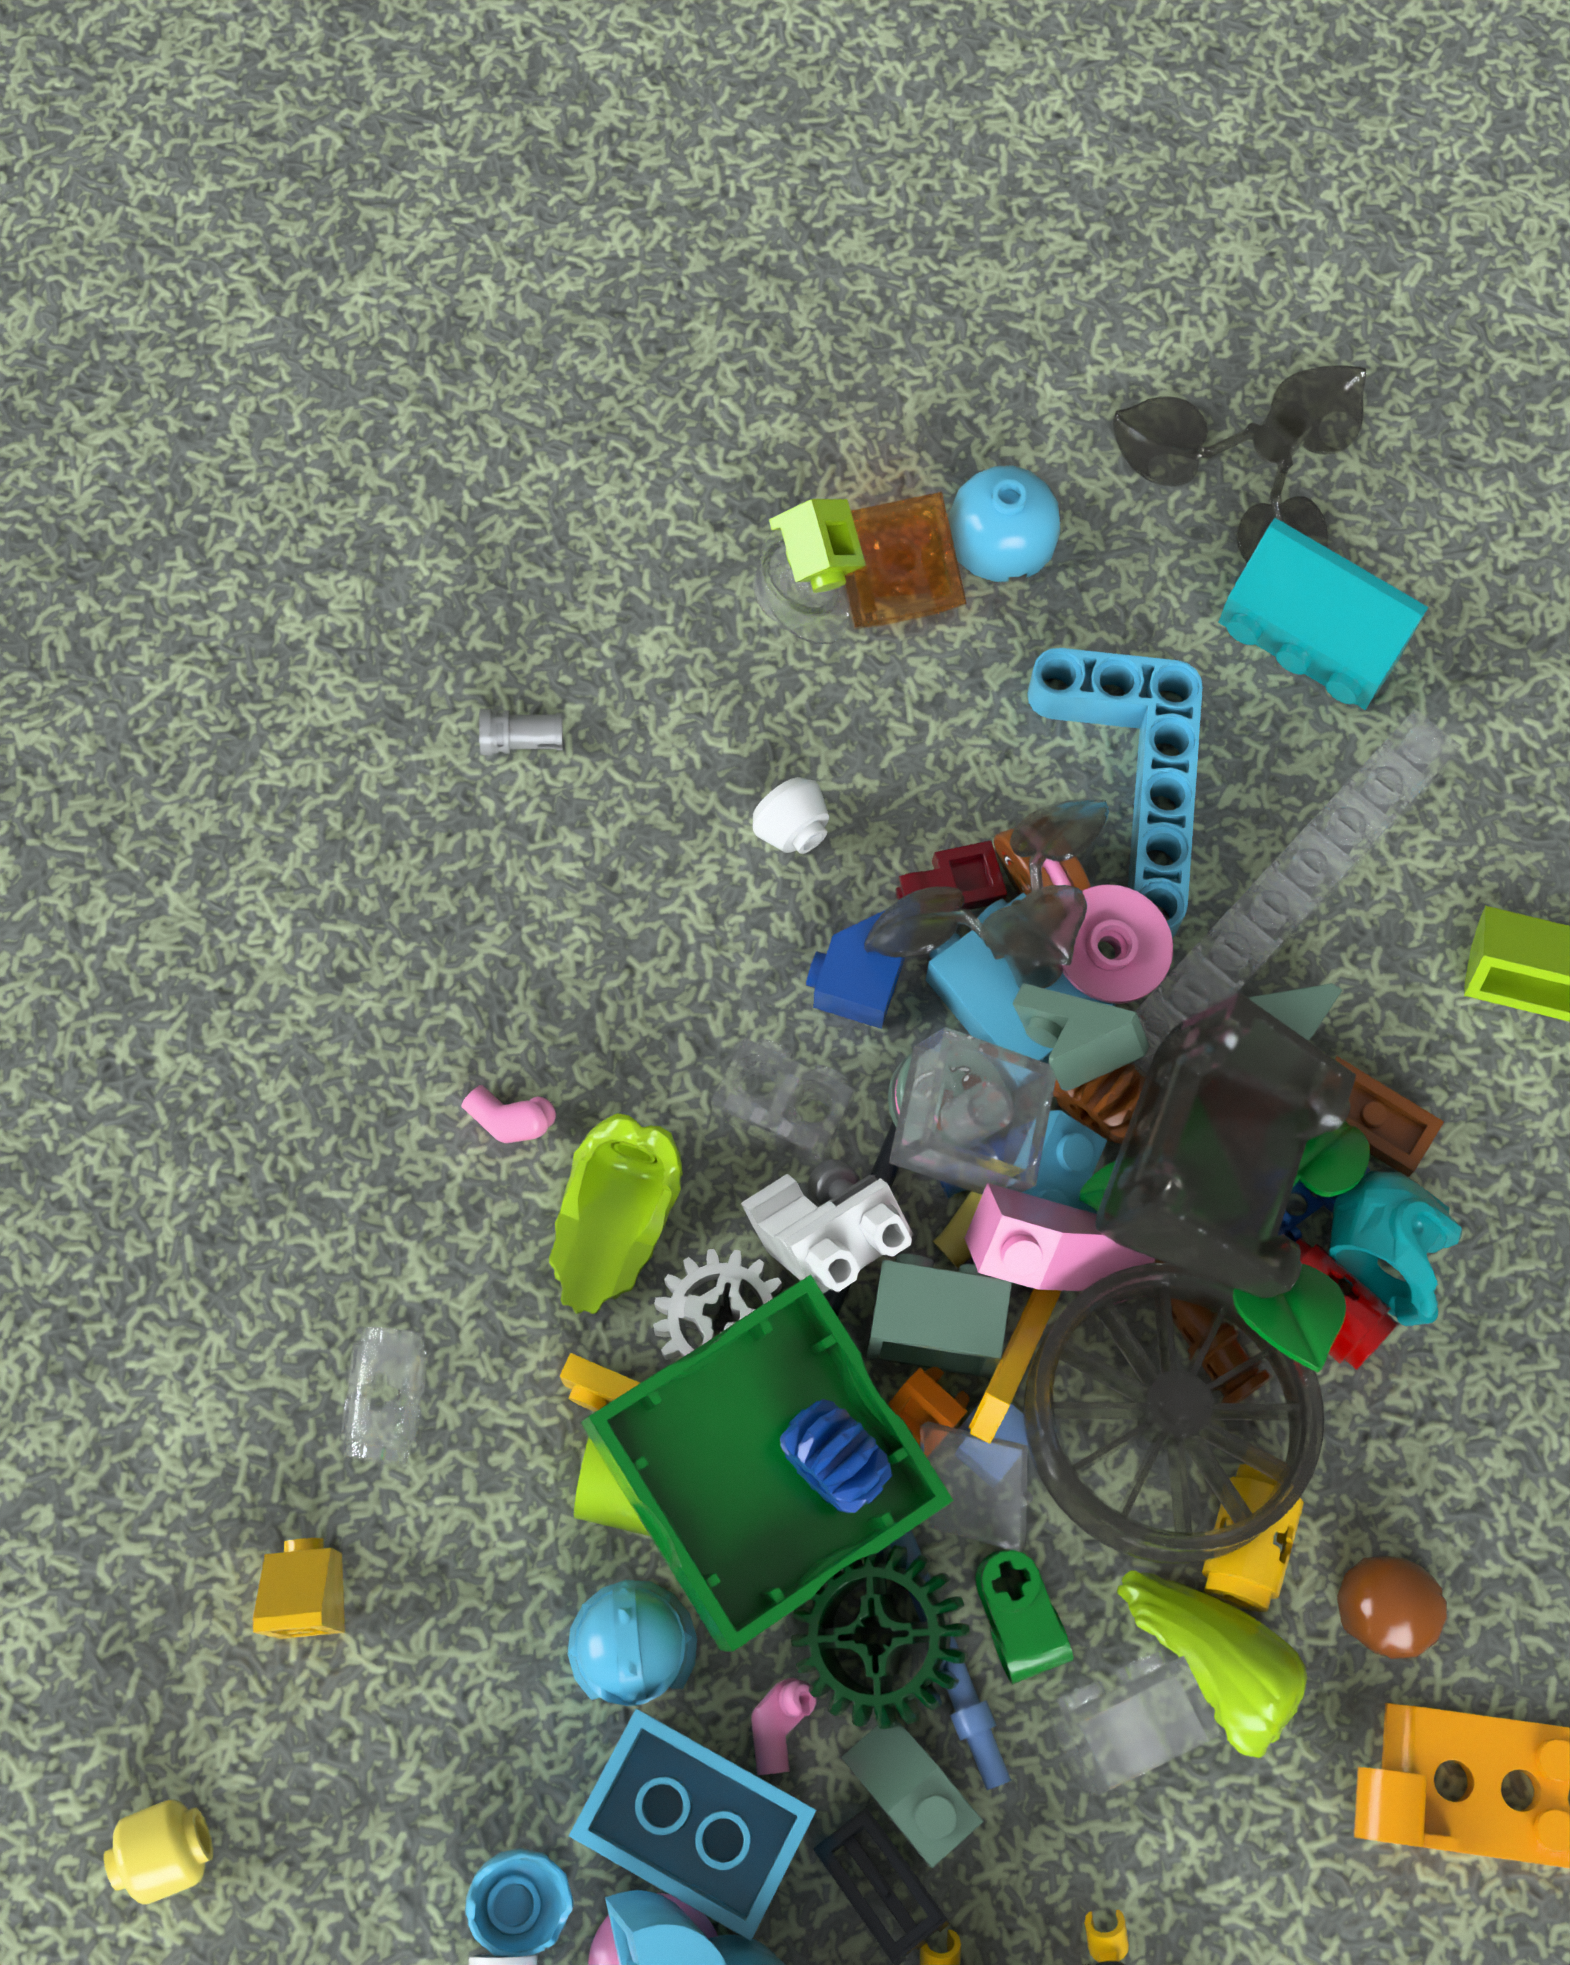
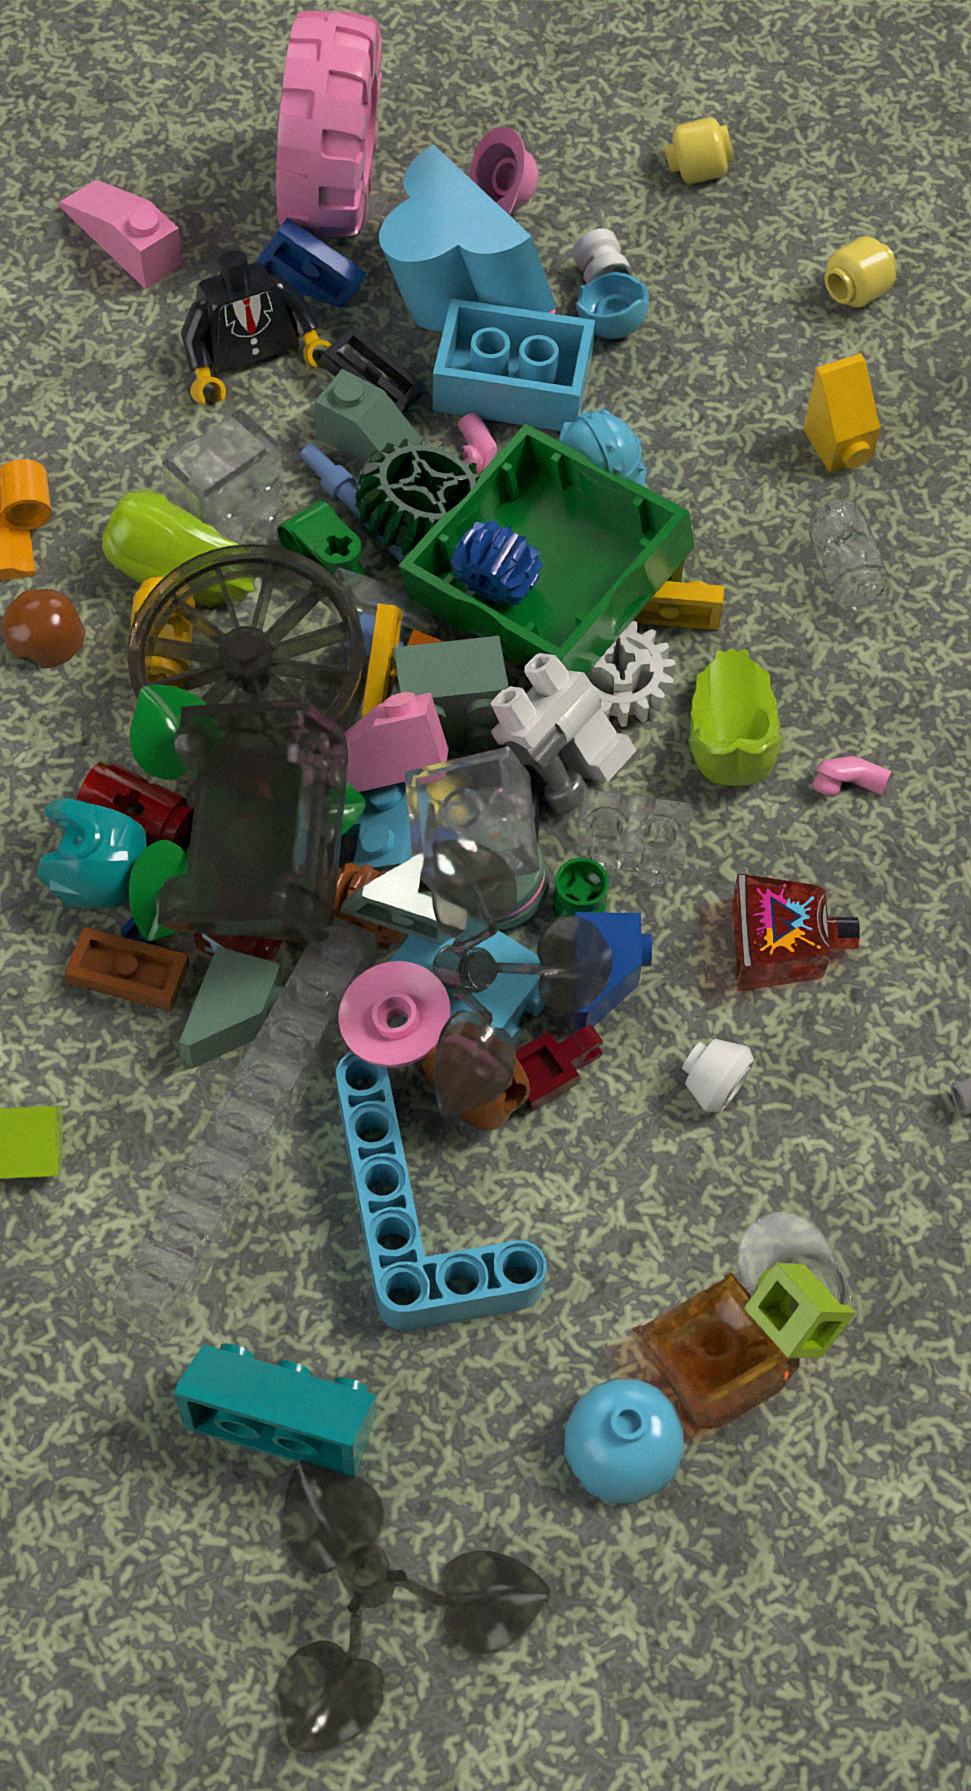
camera: 160 degrees right, 10 degrees down
none -> green wheel [552,858,609,929]
none -> clear red torso [732,874,860,991]

